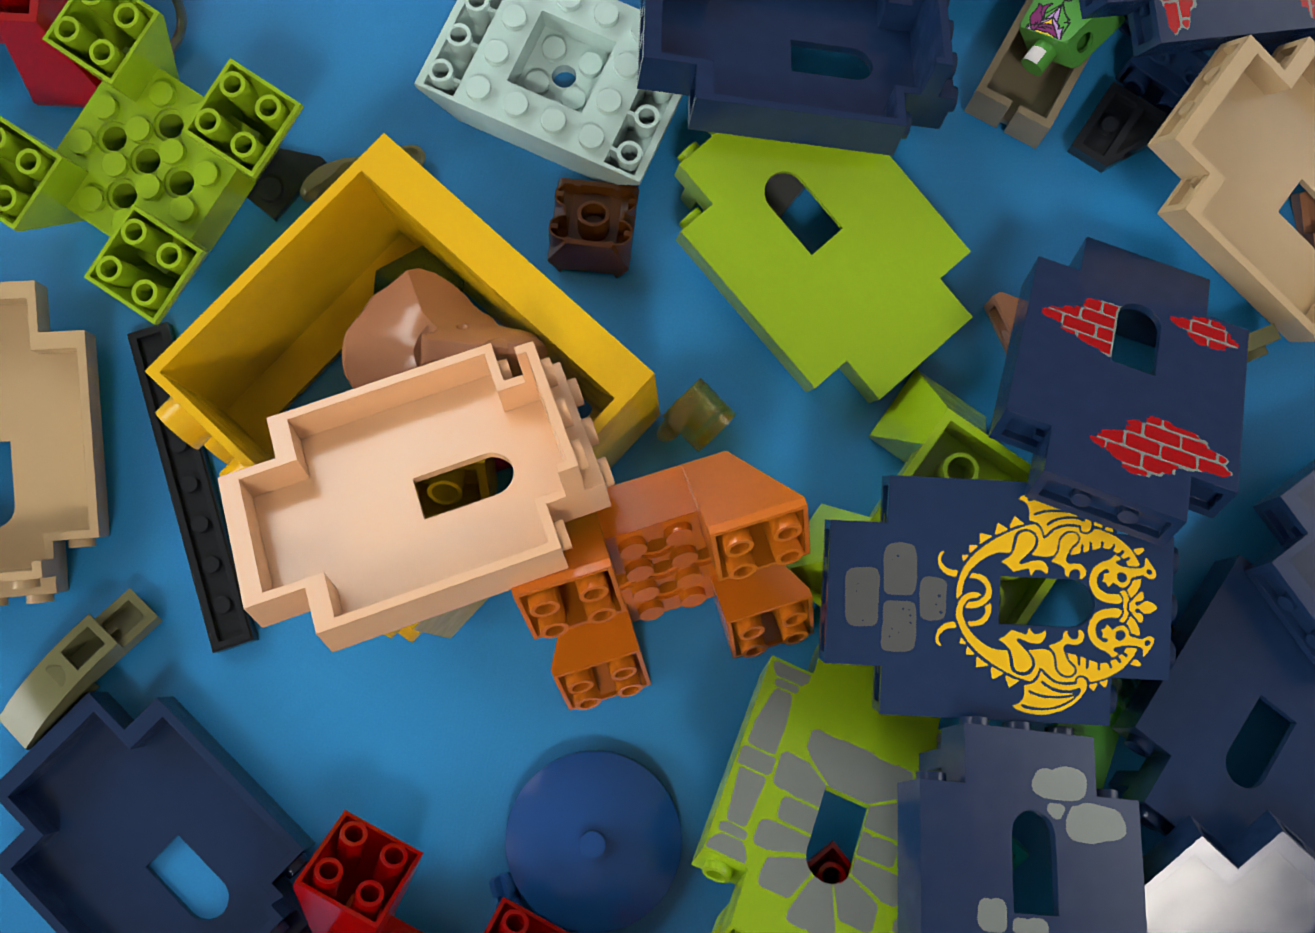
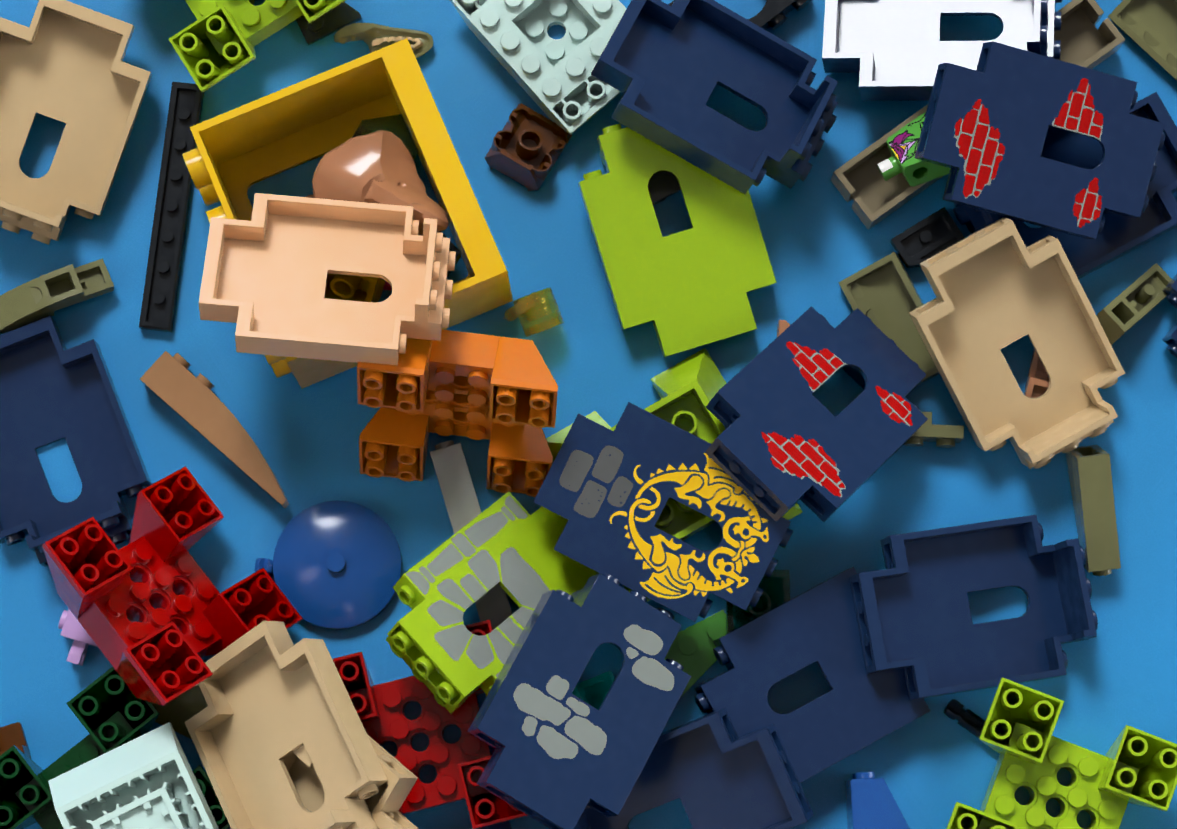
camera: 25 degrees right, 0 degrees up
none -> medium nougat slope [140,351,289,509]
none -> light grey brick [430,440,512,630]
none -> olive slope [838,252,940,385]

